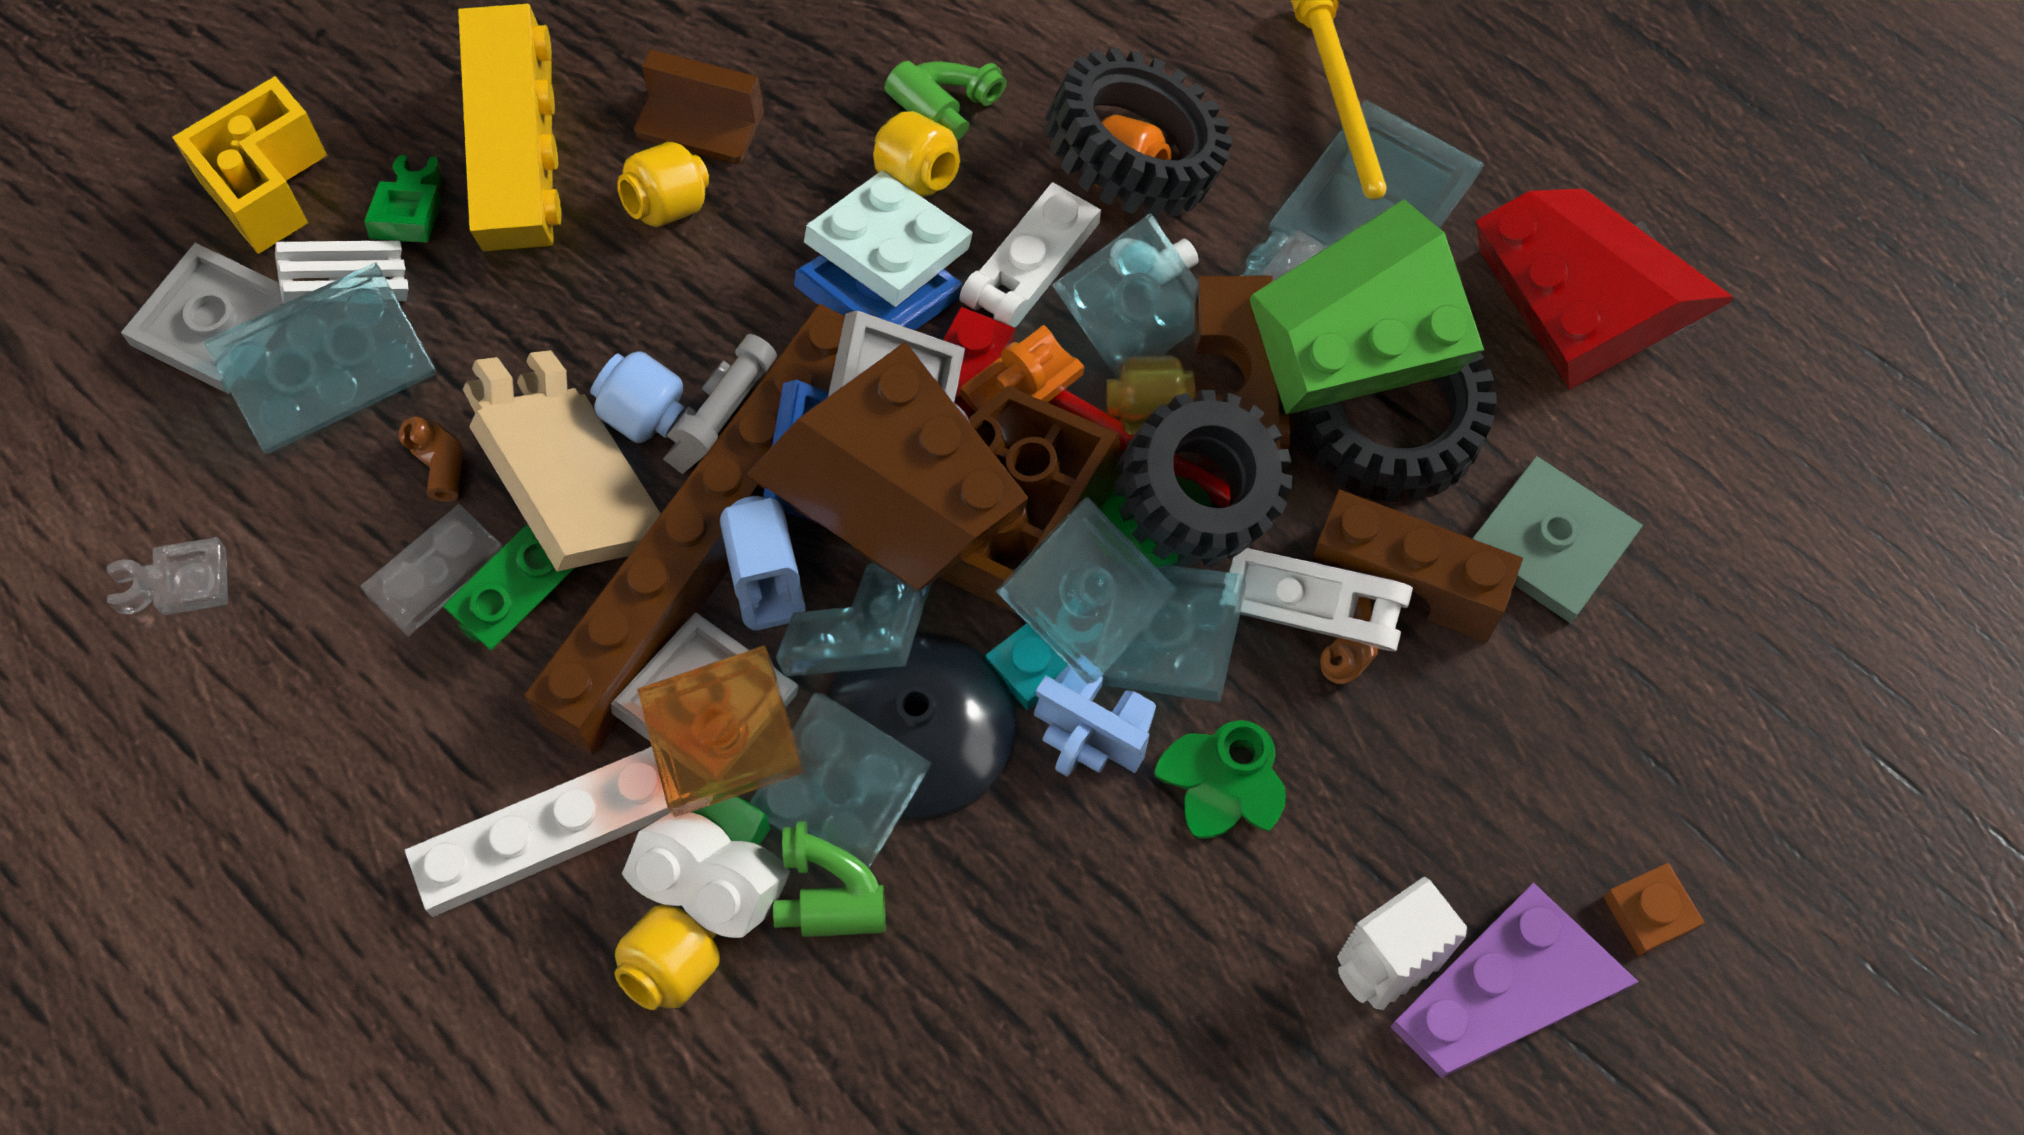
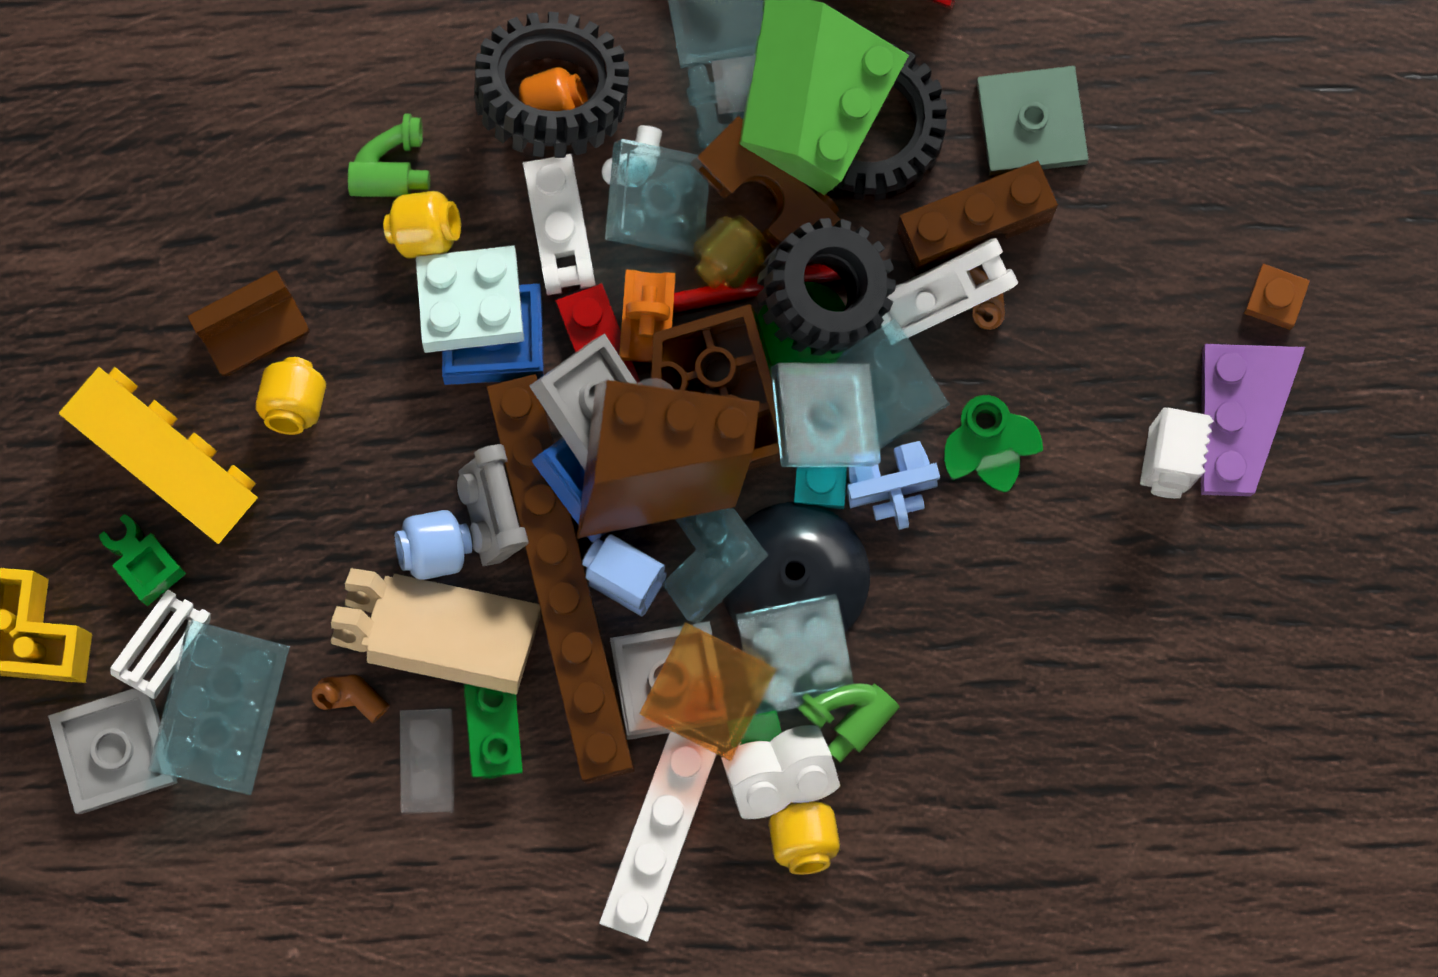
camera: 40 degrees left, 15 degrees up
clear plate [107,537,228,615] -> none

